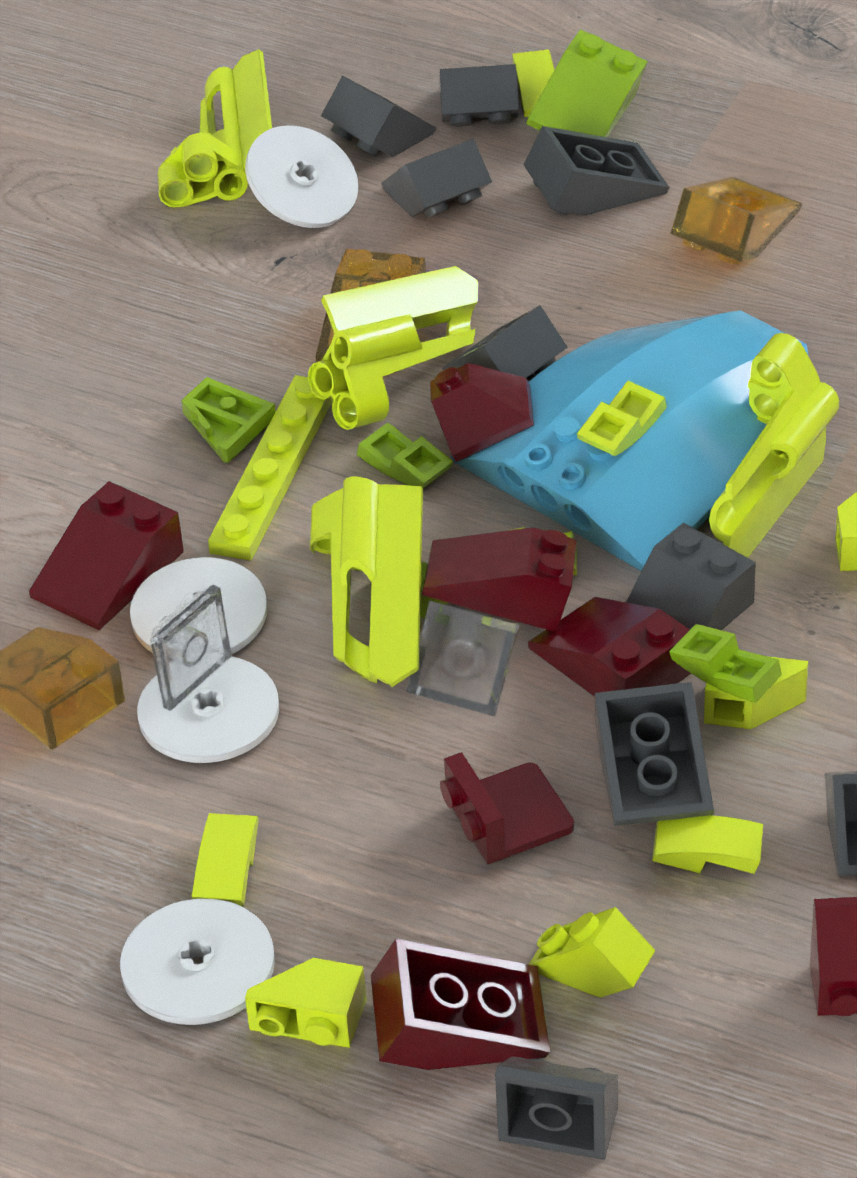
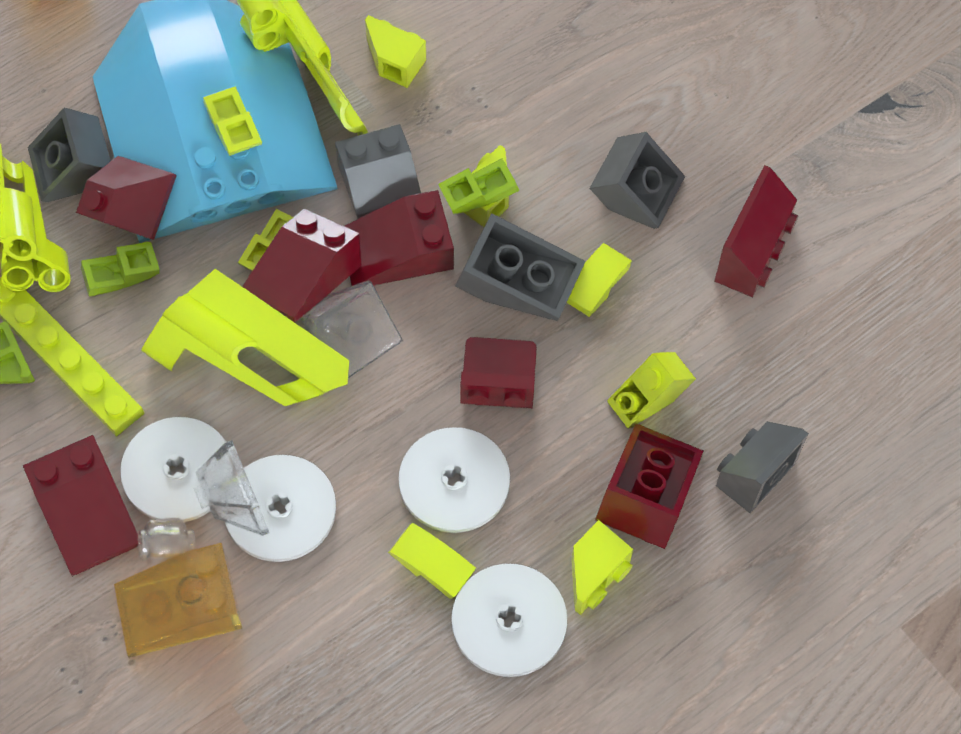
camera: 65 degrees left, 20 degrees up
none -> clear head [138,517,196,569]
none -> white piece [399,427,510,533]

